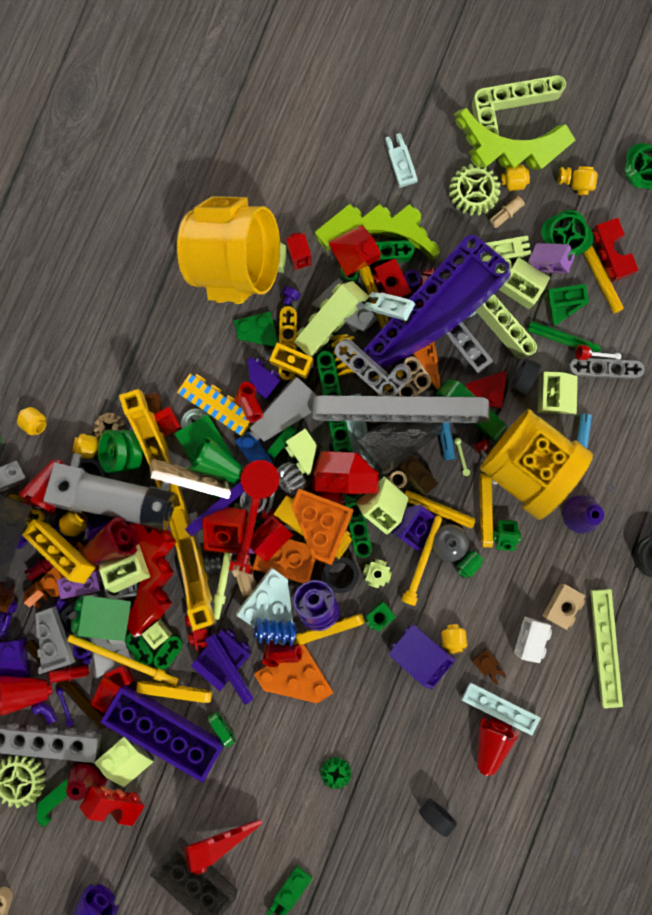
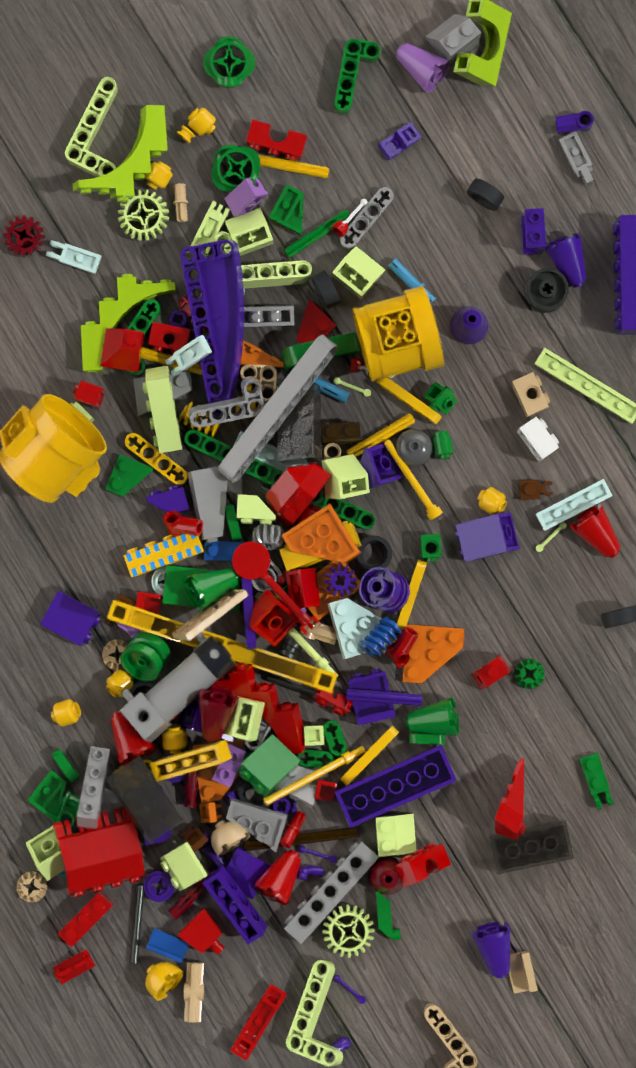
camera: 60 degrees left, 0 degrees up
red tile [90,677,121,714] -> none
yellow brick [269,343,313,379] -> none
dark purple tile [281,286,301,306] -> none
yellowish green brick [362,559,392,588] -> none
none -> dark red gear [3,215,45,257]
none -> dark purple panel [40,591,101,646]
none -> tan cylinder [211,820,250,856]
none -> dark purple gear [324,564,357,597]
none -> green cone [405,697,459,736]
none -> red torso [471,654,511,690]
none -> yellowish green hinge [536,522,567,552]

